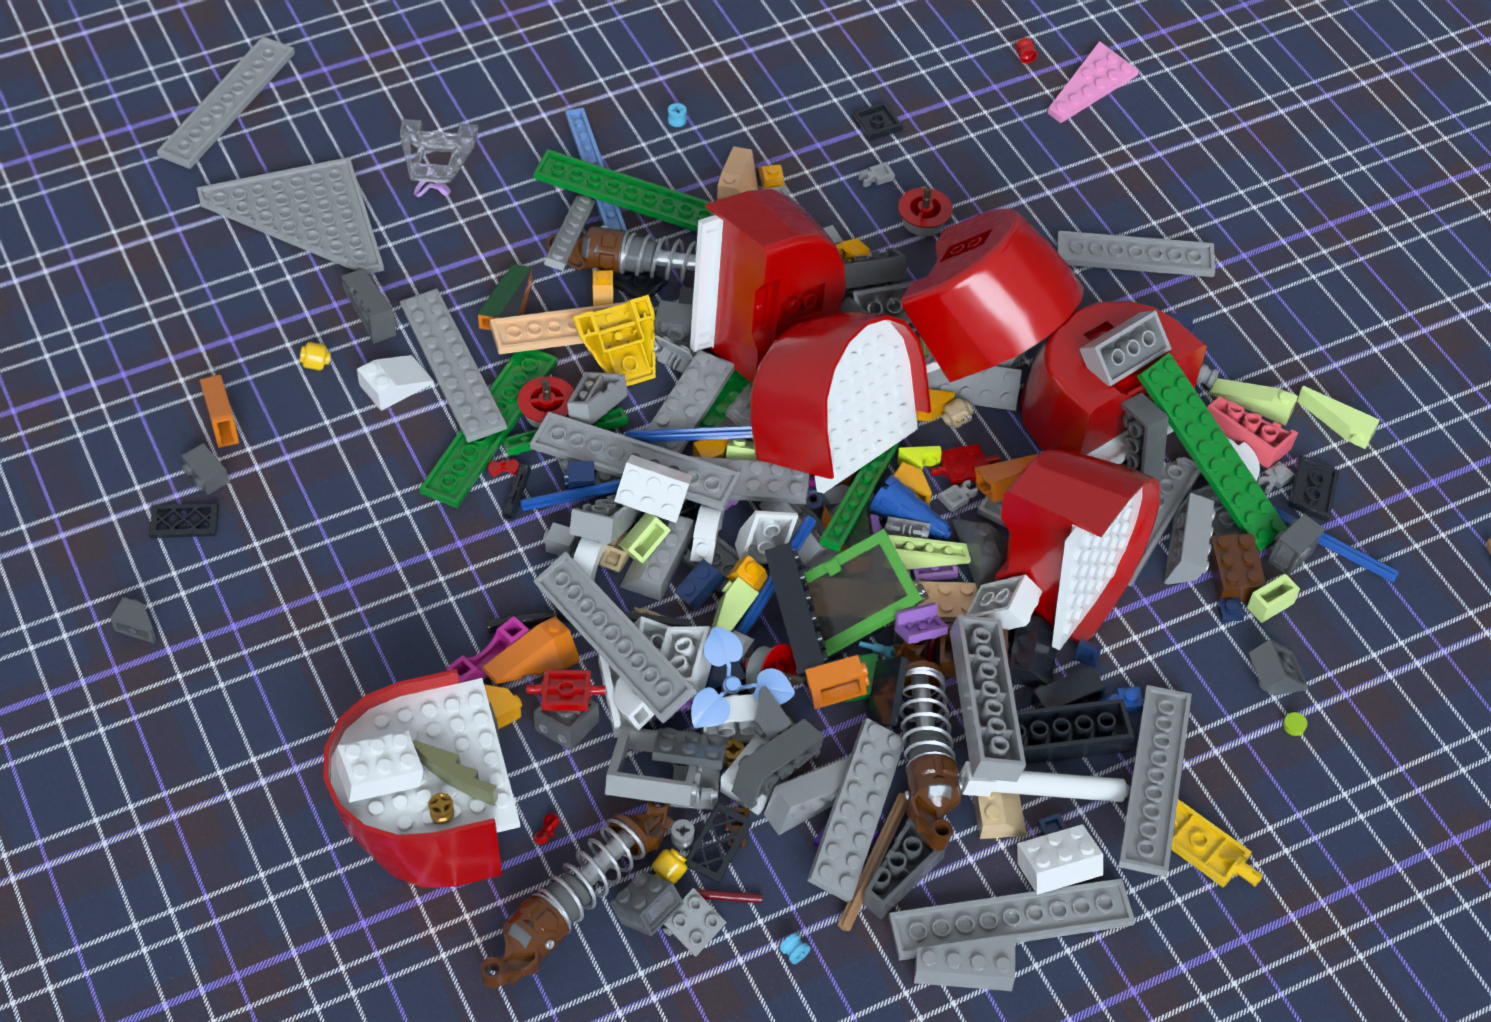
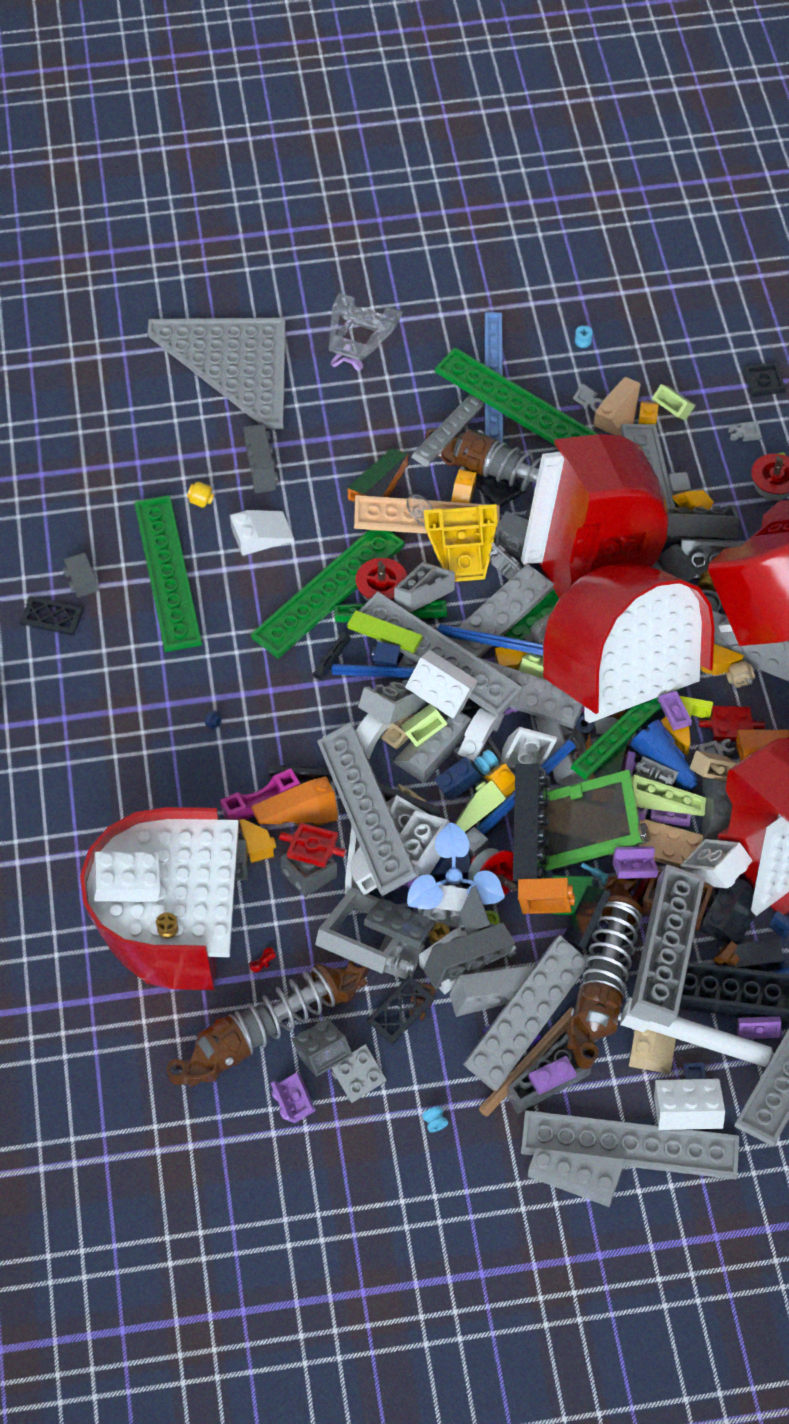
camera: 20 degrees right, 5 degrees up
light grey plate [157,36,295,169] -> none
orange slope [200,375,239,448] -> none
light grey plate [399,289,507,443] -> none
olive slope [413,740,498,806] -> none
red piece [488,459,519,477] -> none
light grey brick [543,523,578,556] -> none
yellow head [652,848,687,884] -> none
light grey wheel [671,819,695,849] -> none
dark red bar [695,889,762,903] -> none
none -> green plate [134,495,202,652]
none -> dark blue plate [205,711,222,730]
none -> medium lavender bracket [271,1072,316,1123]
none -> lime tile [347,610,423,654]
none -> clear dish [406,494,433,526]
none -> medium azure wheel [474,750,499,775]
none -> medium lavender plate [528,1056,577,1095]
none -> light grey plate [573,384,603,411]
none -> yellowish green piece [652,384,695,420]
none -> medium lavender plate [658,691,692,731]
none -> tan brick [690,750,738,781]
none -> reddish brown tile [712,941,740,967]
none -> medium lavender plate [737,1016,781,1039]

